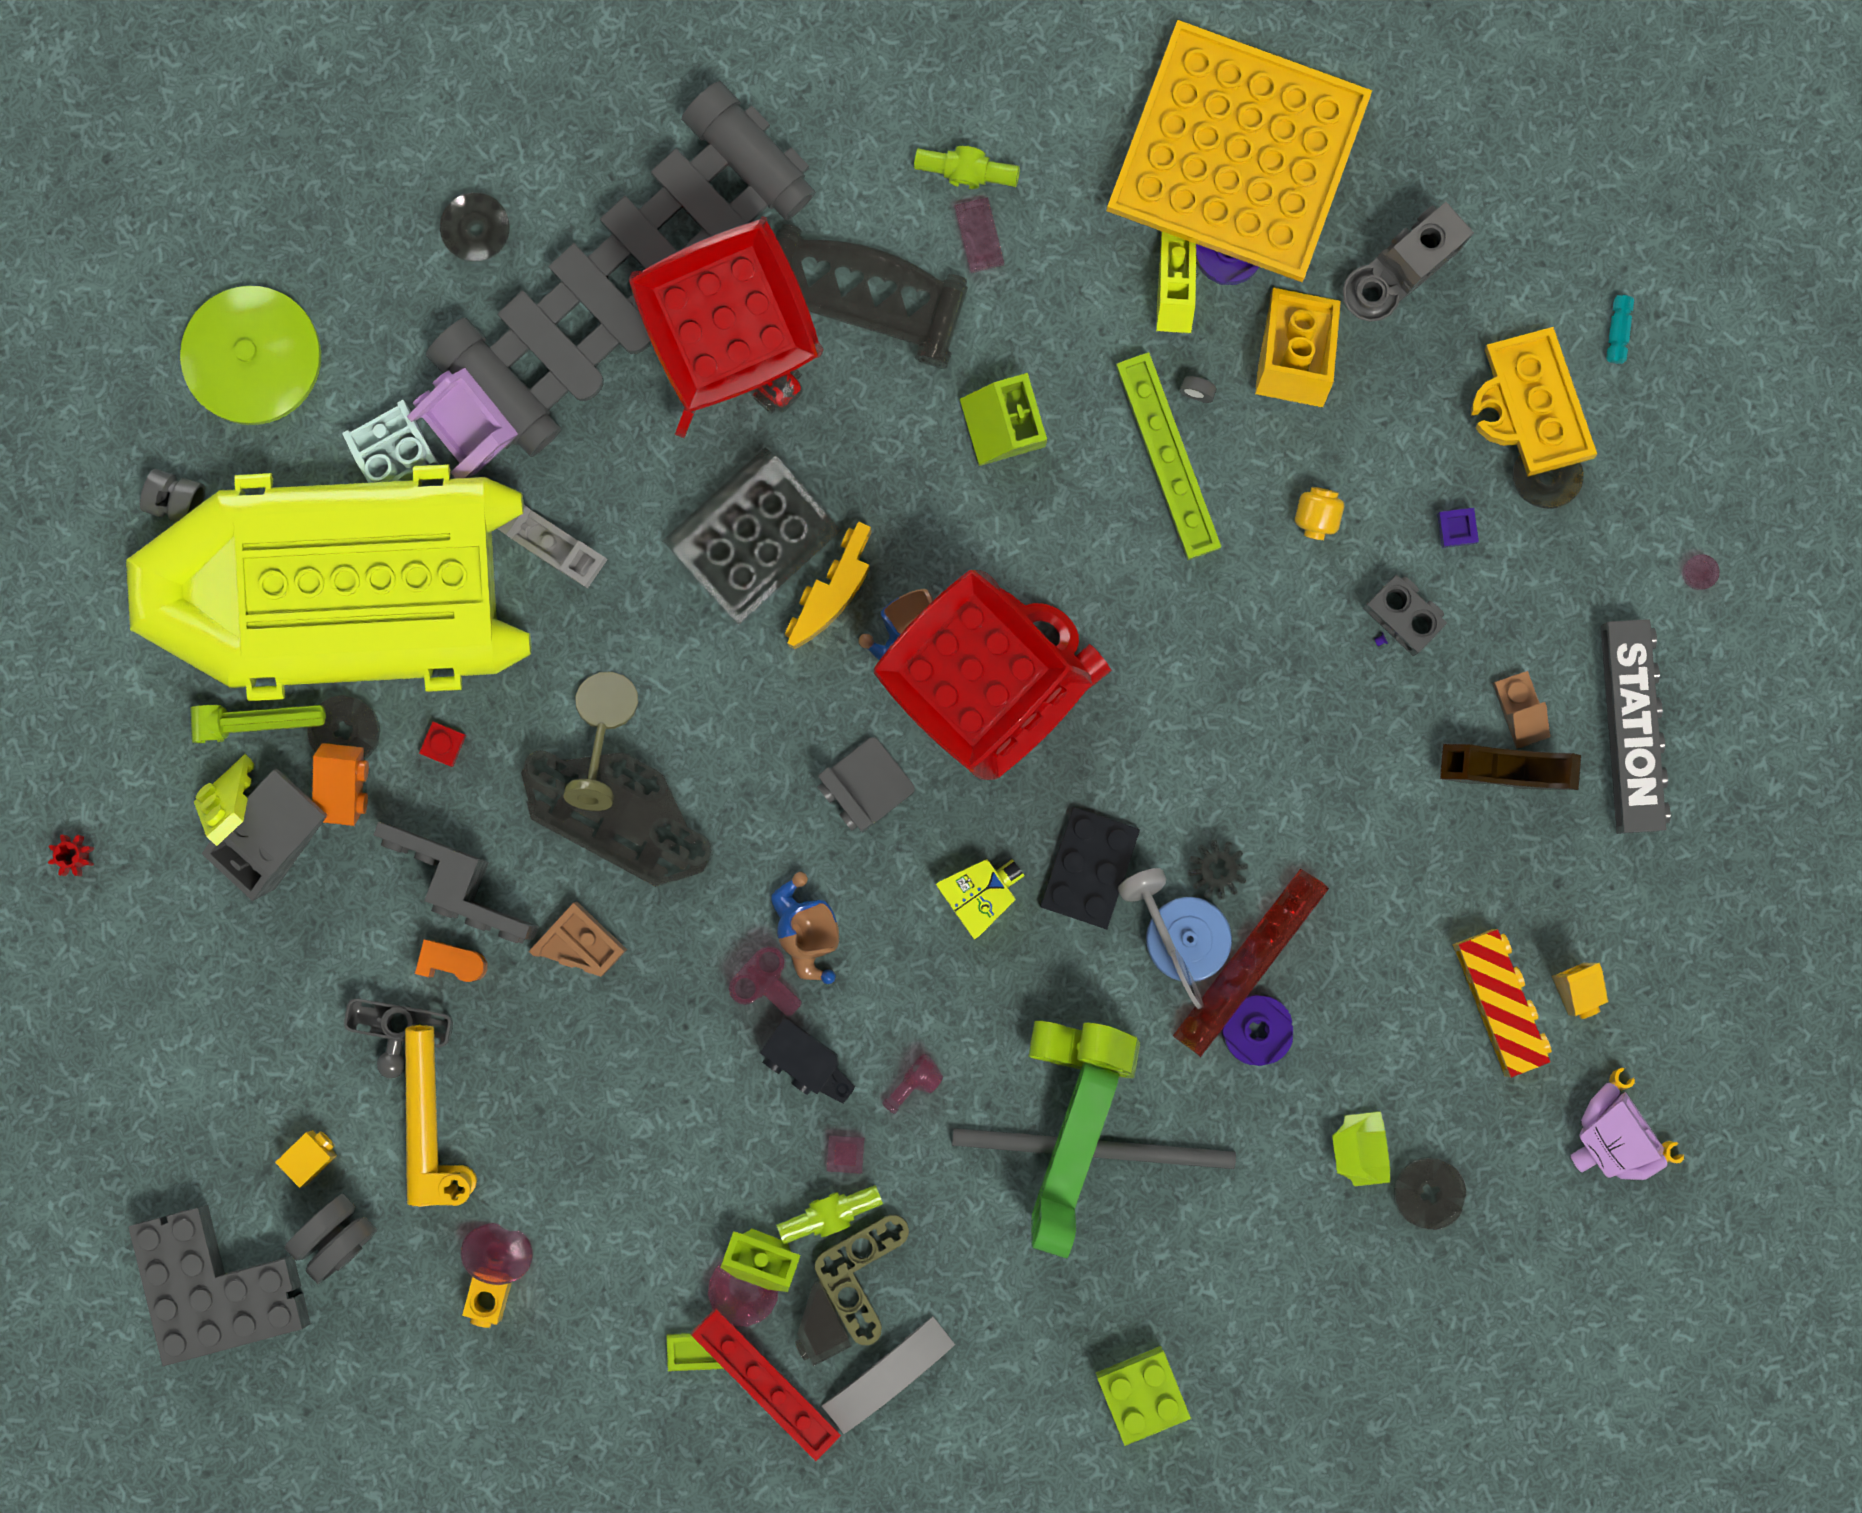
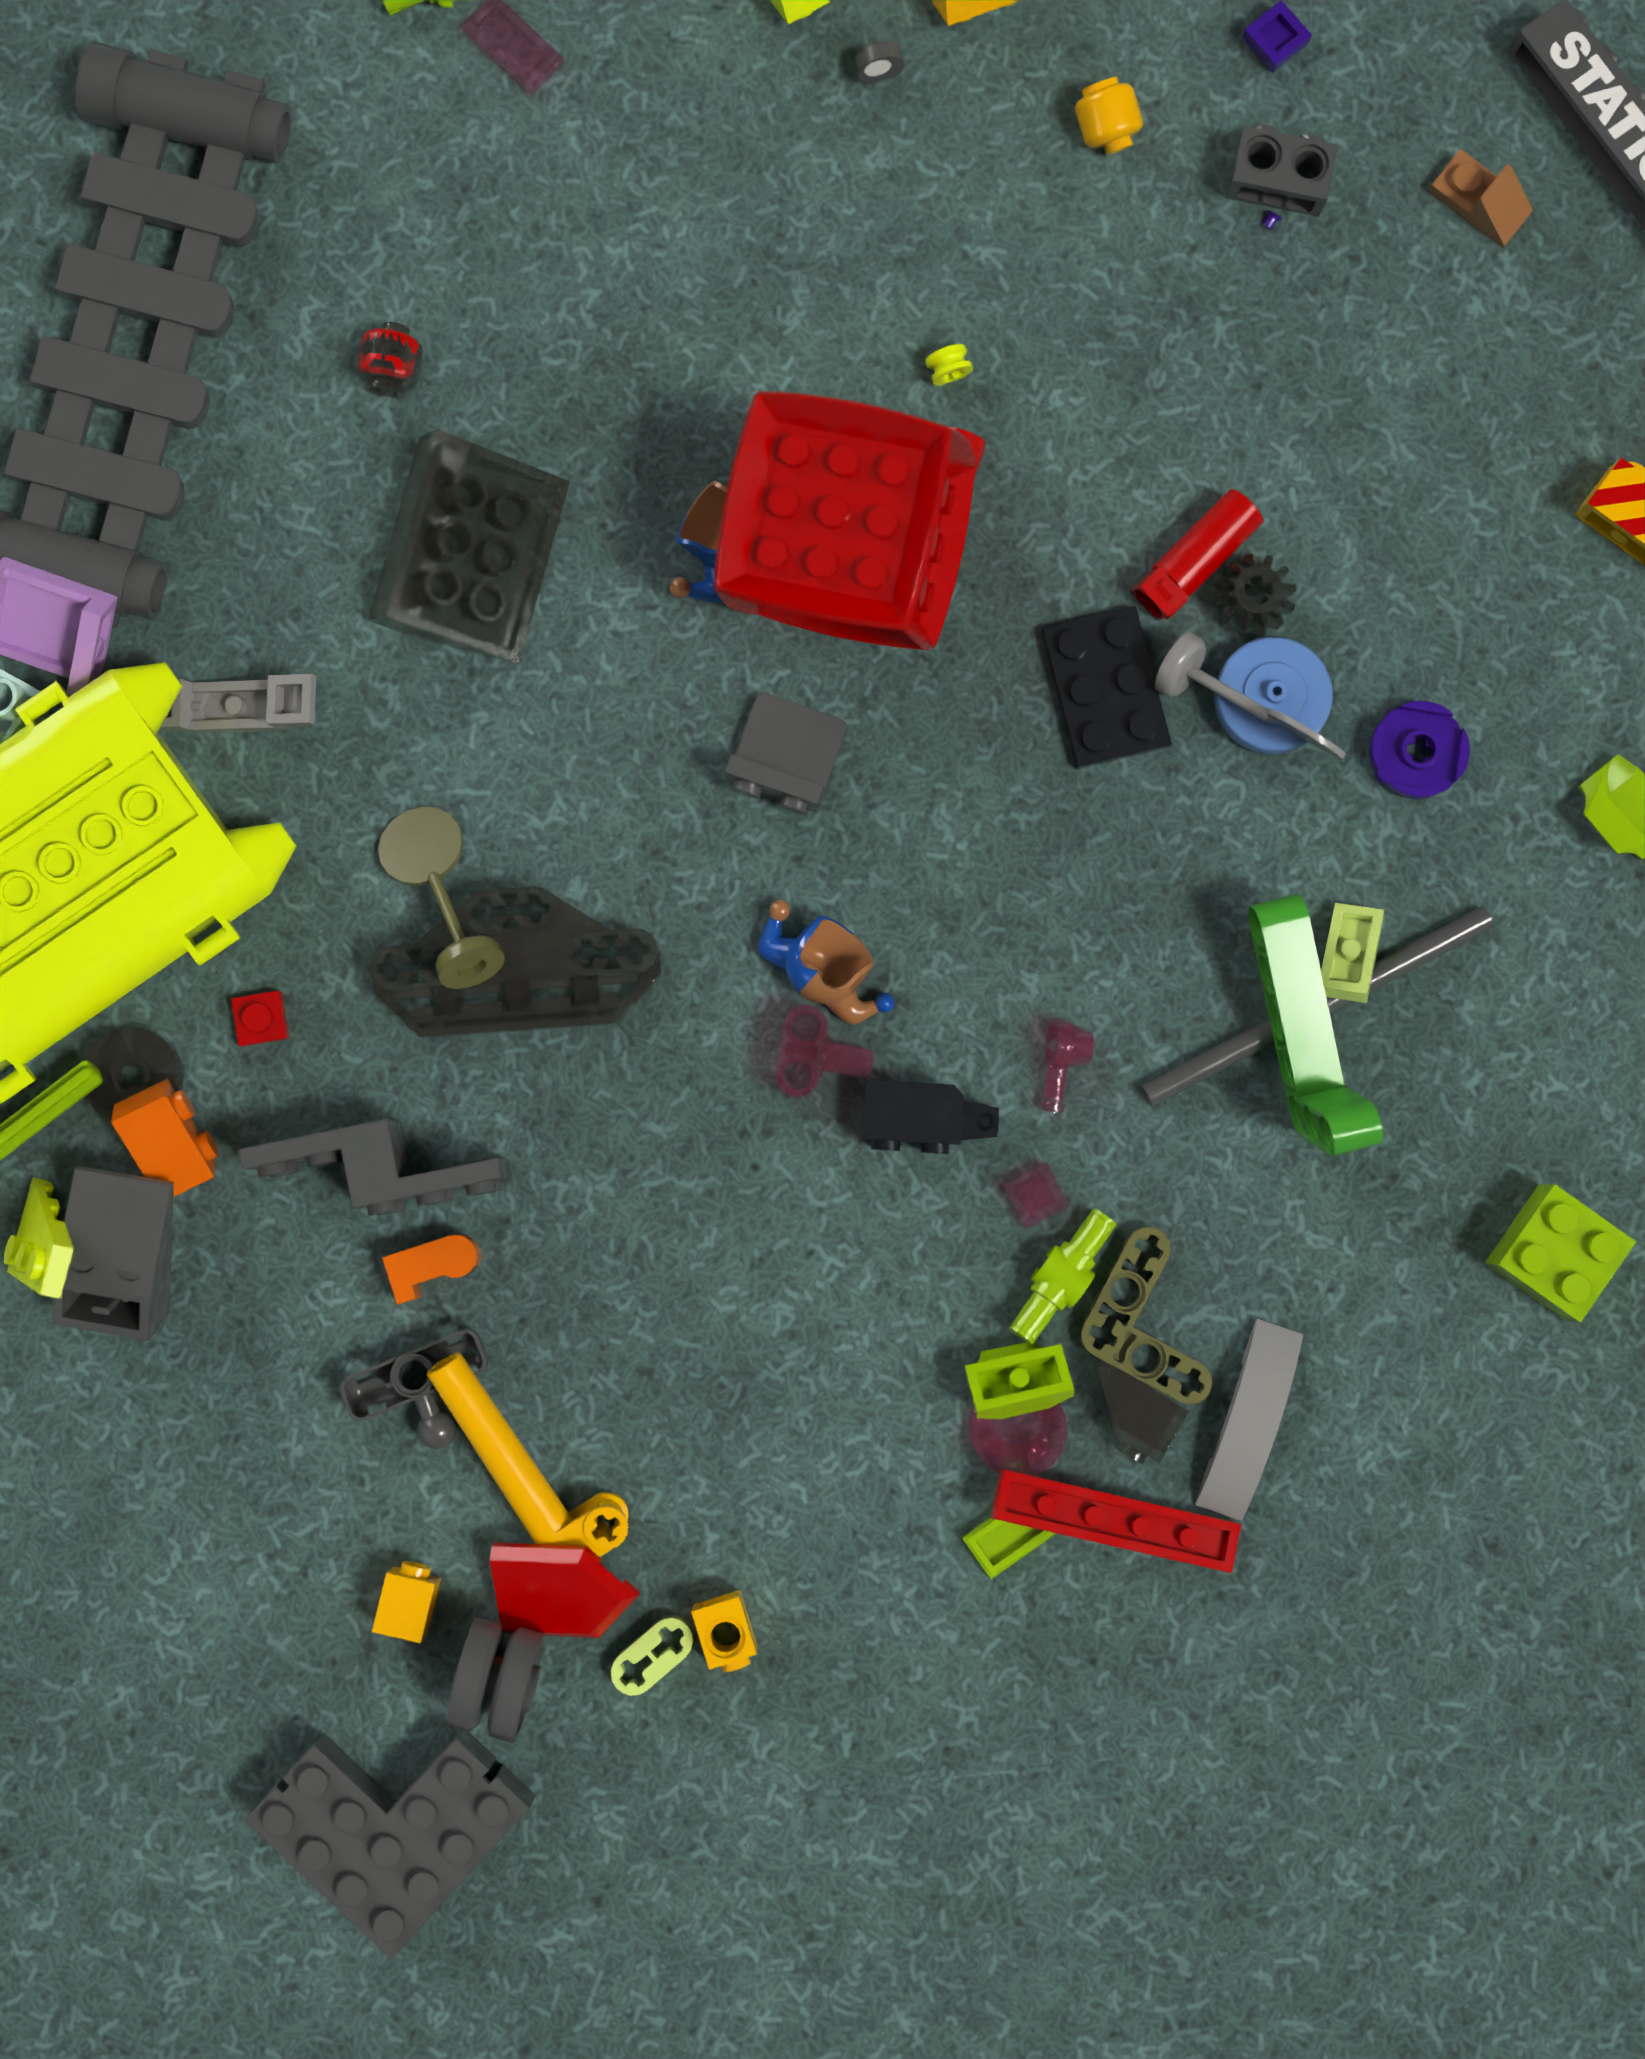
camera: 35 degrees left, 0 degrees up
clear pink dish [461,1223,533,1285] -> none
medium nougat wing [529,901,627,977] -> none
red piece [629,216,824,438] -> none
clear smoke piece [776,224,968,369] -> none
yellow slope [785,522,872,649] -> none
neon yellow torso [936,859,1024,940] -> none
lime slope [960,373,1047,466] -> none
lime connector [1028,1021,1140,1078] -> none
lime plate [1116,352,1221,561] -> none
clear red plate [1173,869,1329,1057] -> none
dark brown arch [1440,744,1581,790] -> none
none -> red tile [489,1543,640,1638]
none -> yellowish green beam [611,1615,694,1696]
none -> neon yellow bush [925,344,973,386]
none -> red piece [1130,489,1264,621]
none -> yellowish green plate [1321,903,1384,1003]

